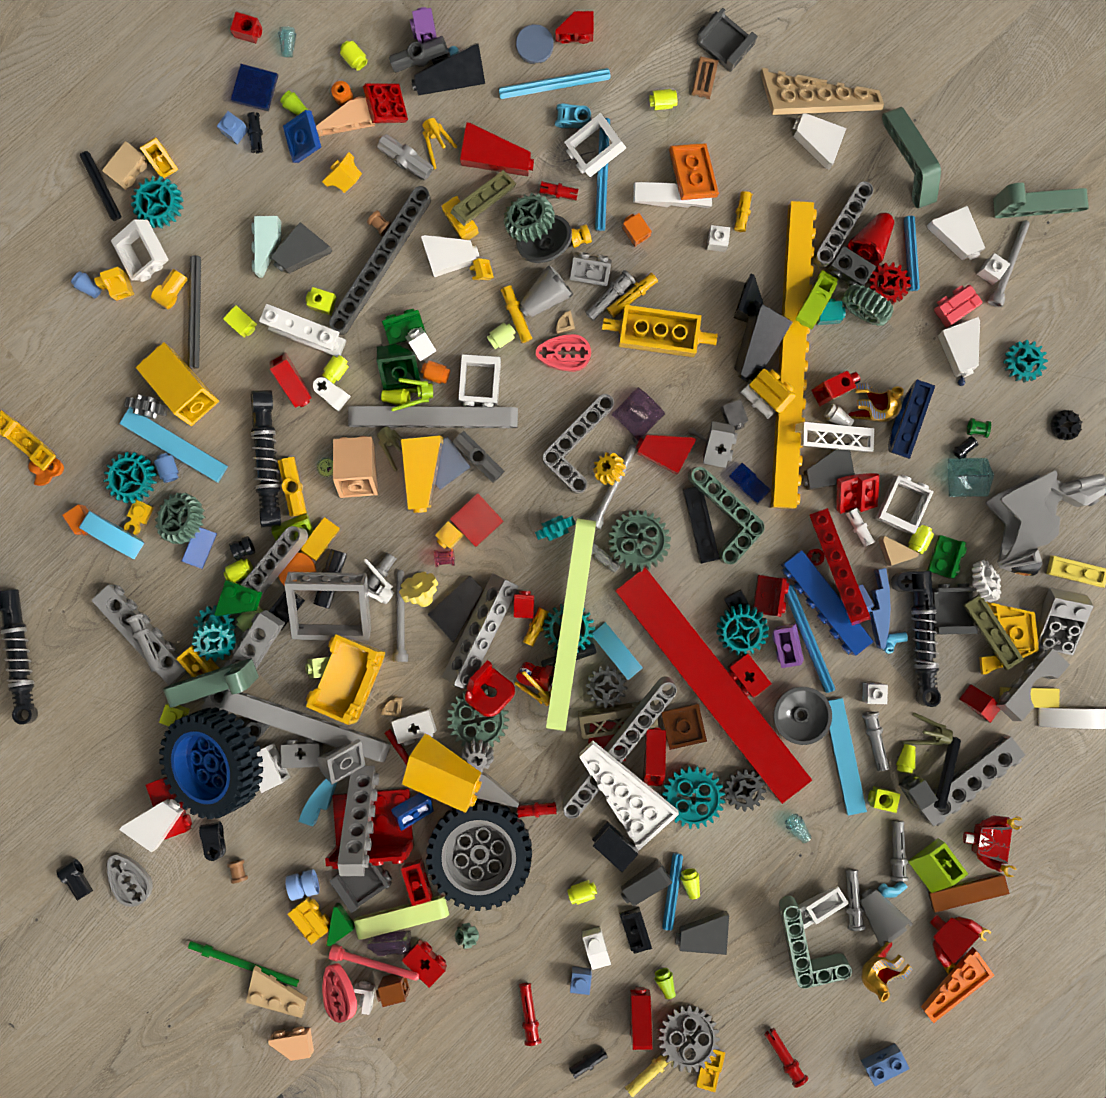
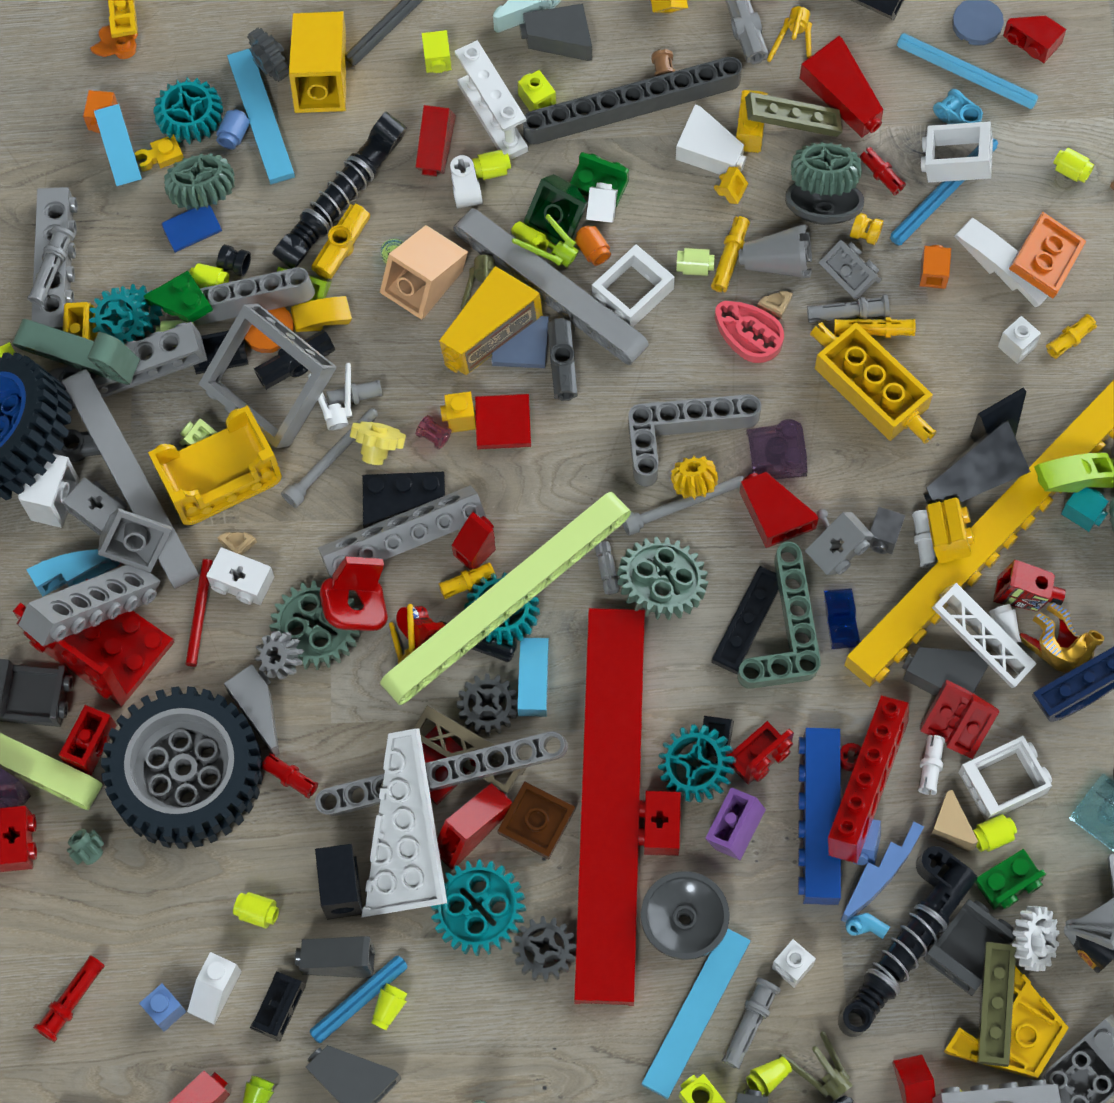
camera: 35 degrees right, 20 degrees down
blue slope [391,793,434,831] -> none
yellow slope [402,733,482,813] -> none
teal gear [535,515,576,541] -> none
dark azure axle [785,585,835,693] -> none
clear light blue cone [785,814,812,843] -> none

